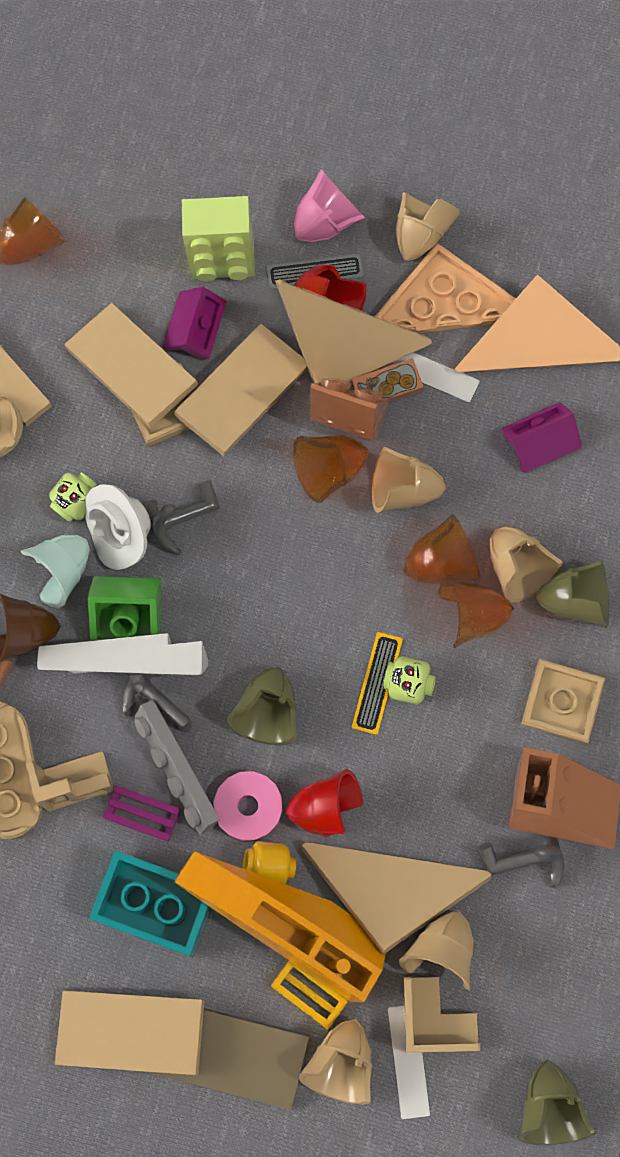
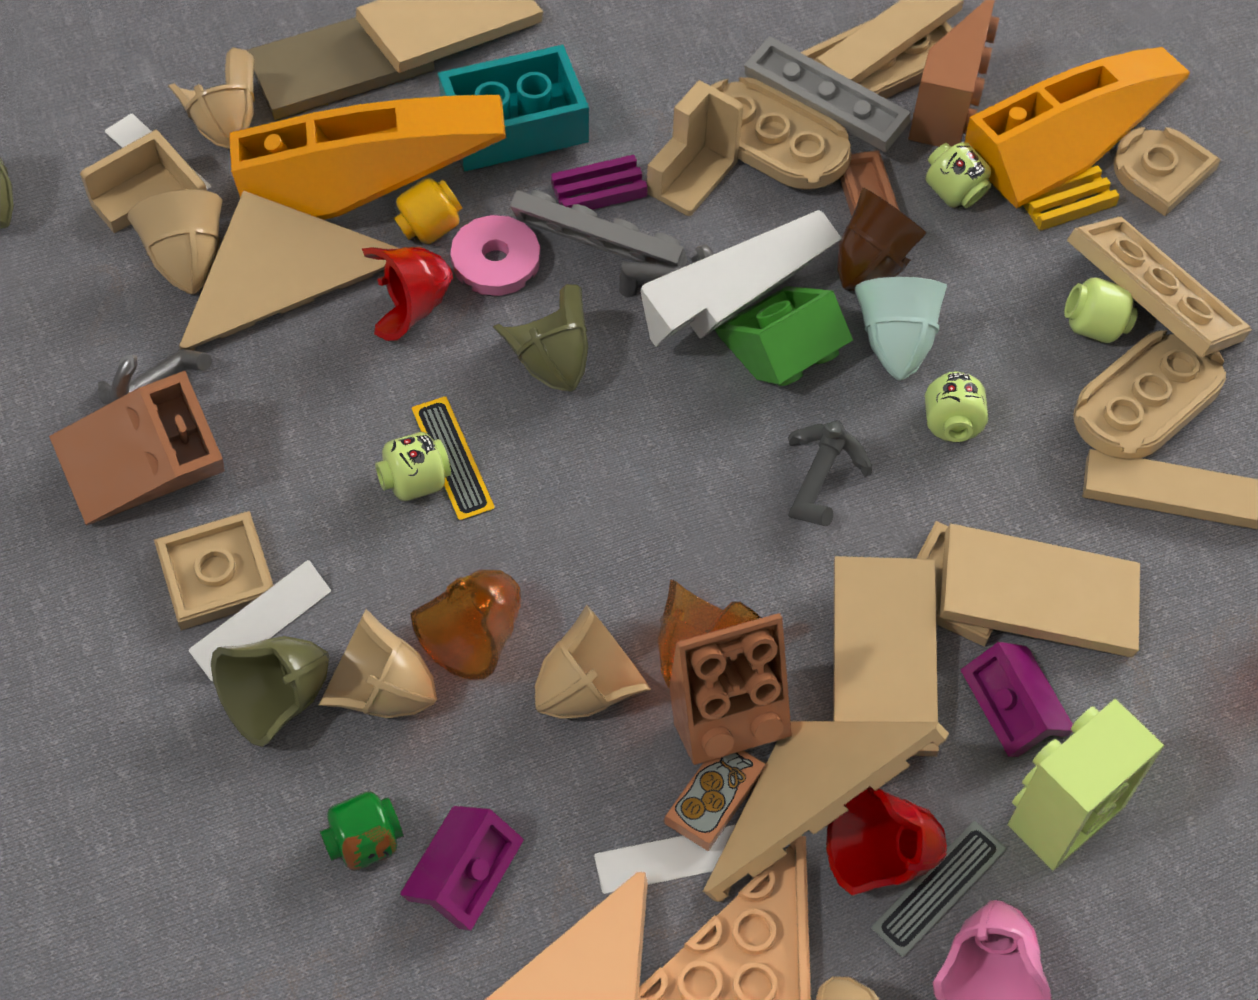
camera: 135 degrees right, 15 degrees down
white hat [85,484,152,570] -> none
clear orange helmet [438,578,514,648] -> none
none -> white sticker [189,560,331,681]
none -> green head [320,791,404,871]

